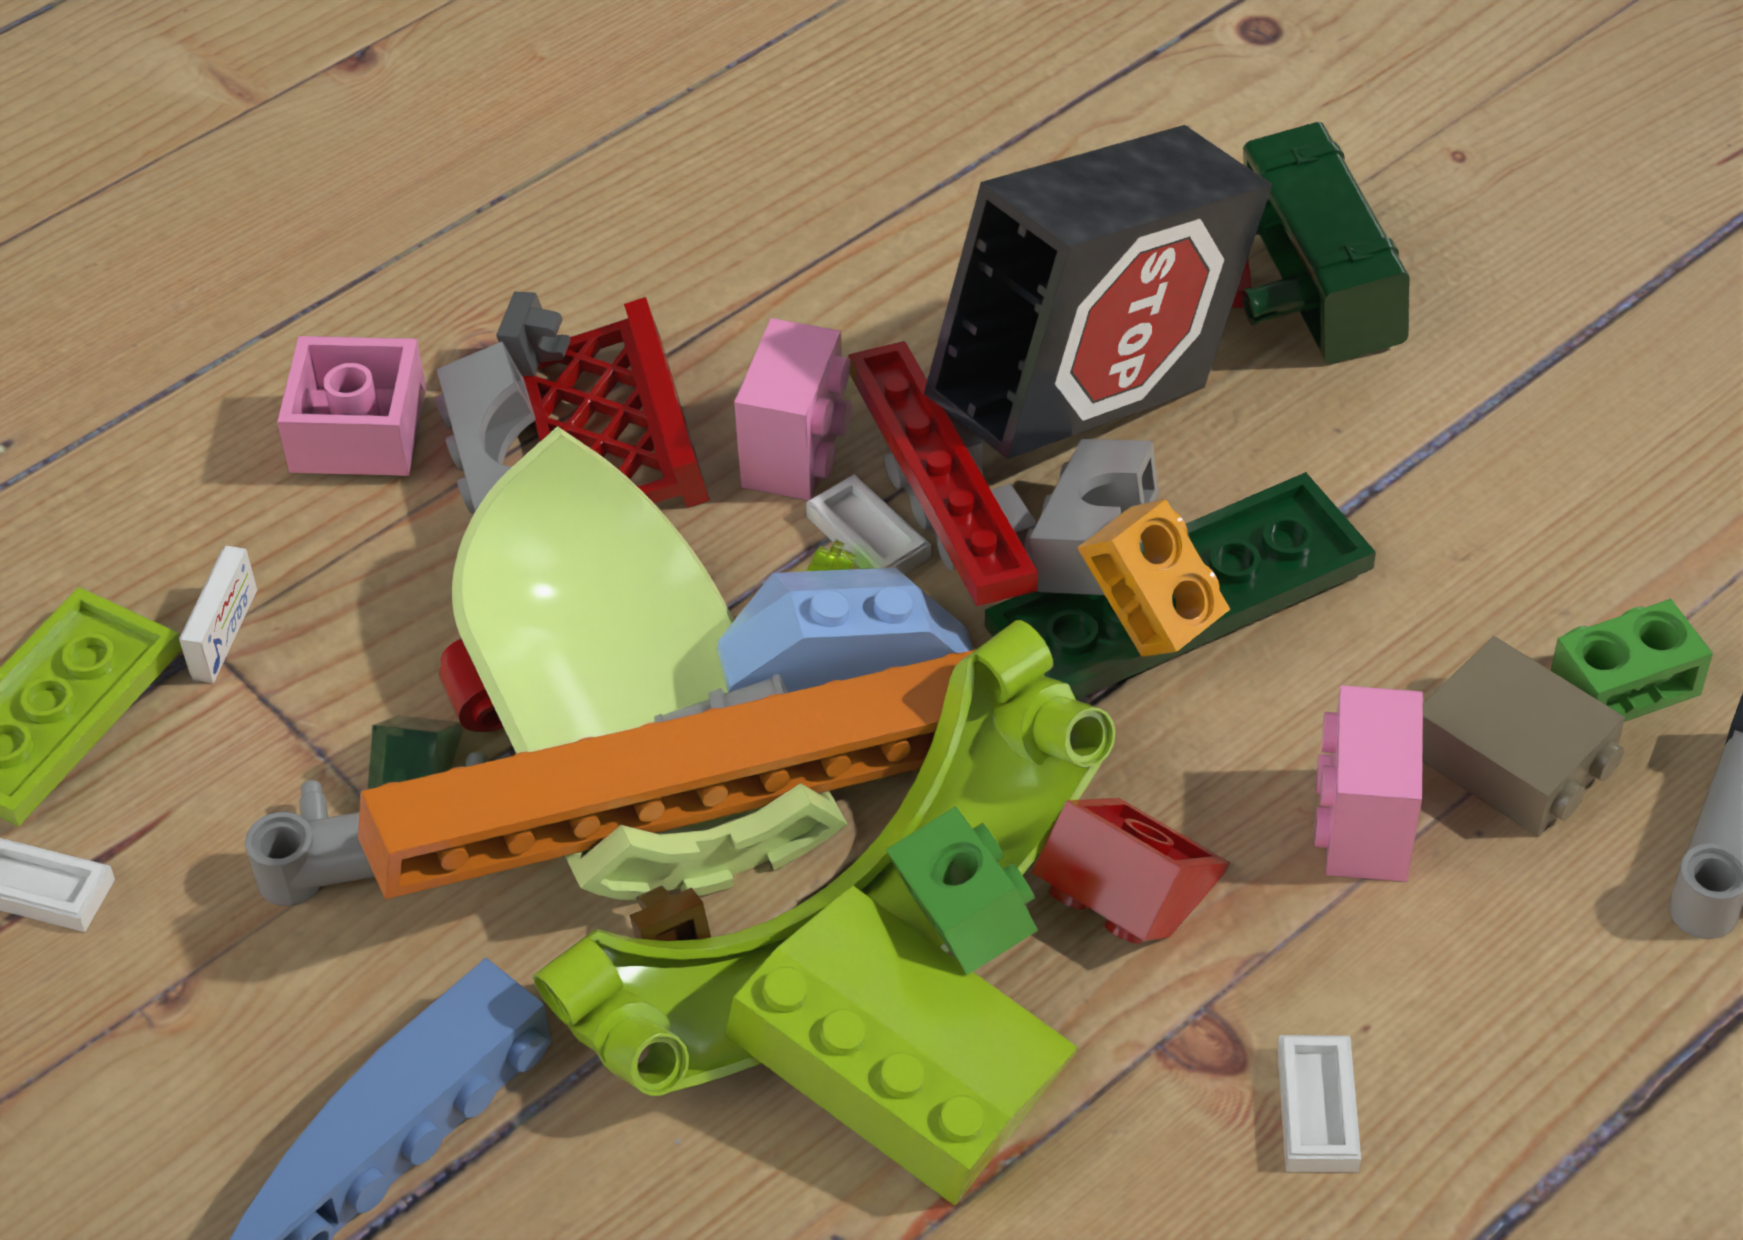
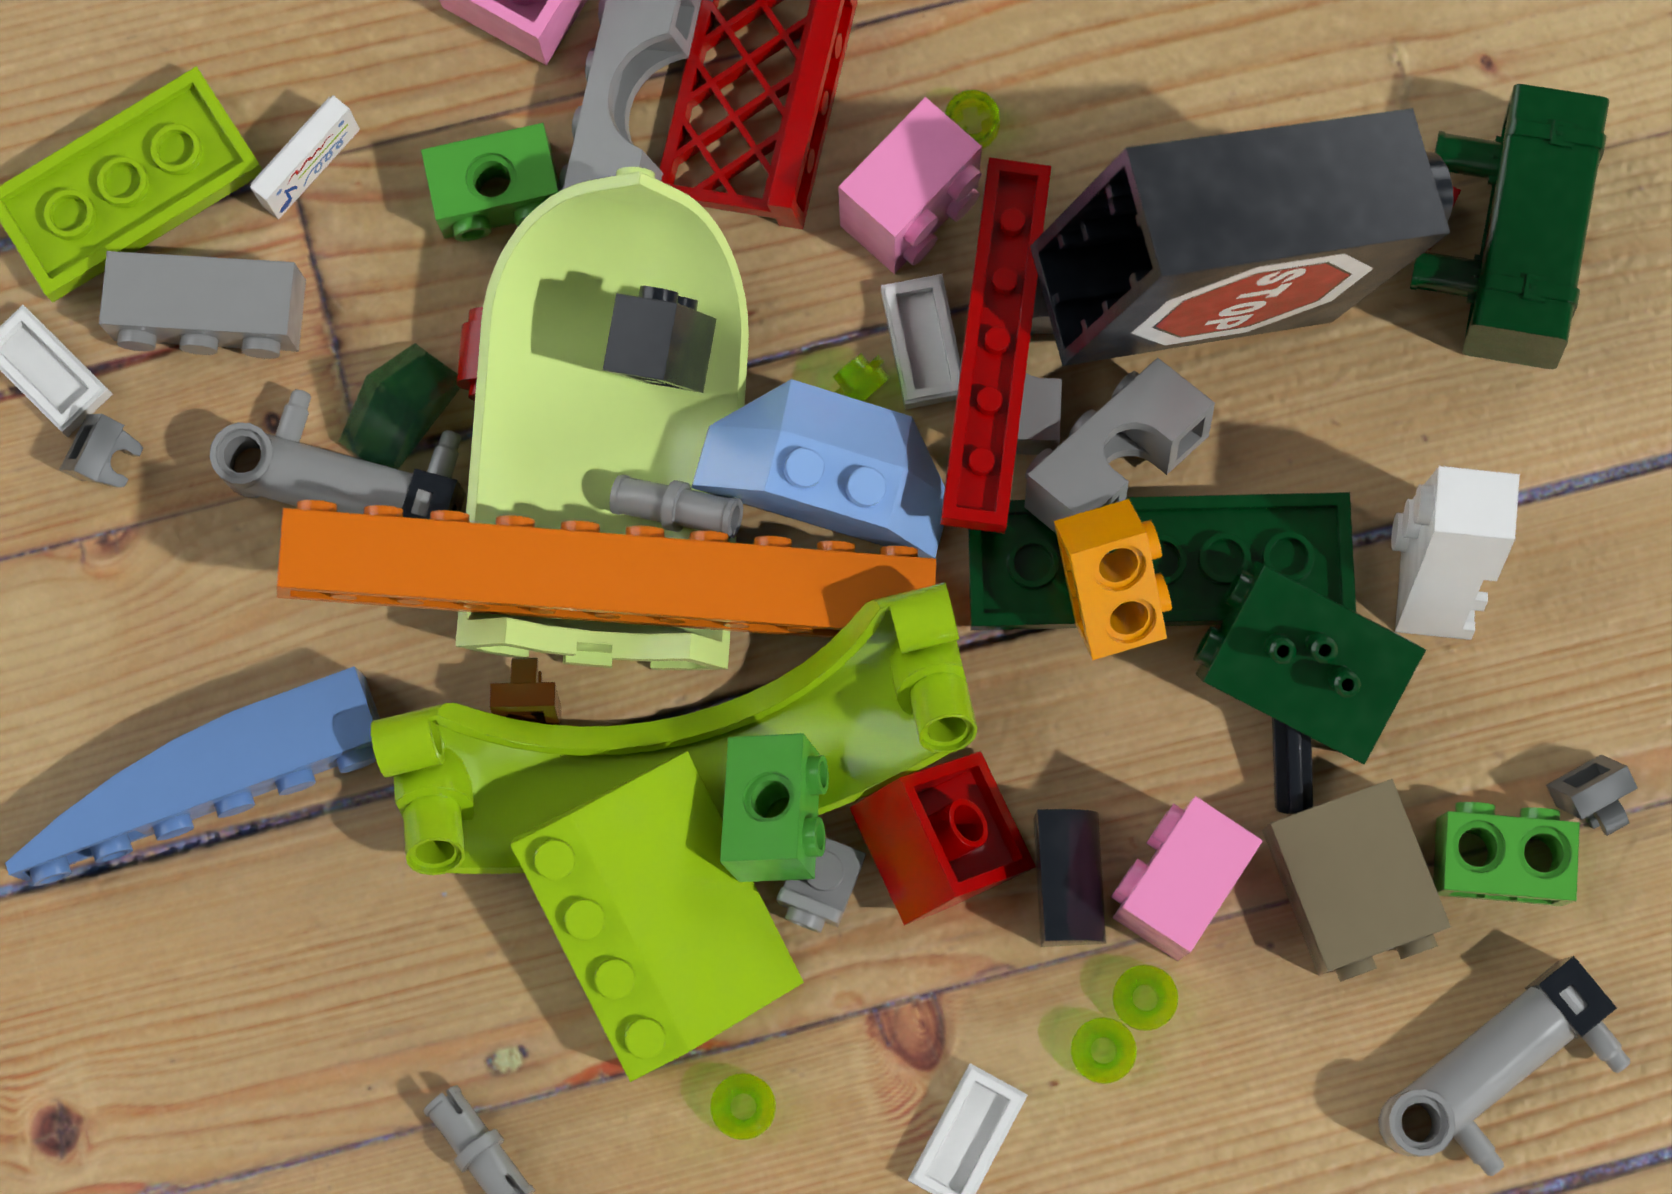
camera: 30 degrees right, 30 degrees up
none -> dark grey tile [59,414,143,487]
none -> light grey brick [99,251,306,359]
none -> bright green brick [421,123,559,241]
none -> black brick [603,286,717,393]
none -> clear neon green plate [710,1073,776,1140]
none -> light grey bracket [776,838,866,933]
none -> black brick [1033,809,1106,947]
none -> clear neon green plate [1070,1017,1137,1084]
none -> clear neon green plate [1112,965,1178,1031]
none -> dark green piece [1193,561,1426,814]
none -> white wedge [1391,466,1520,640]
none -> dark grey tile [1546,754,1638,836]

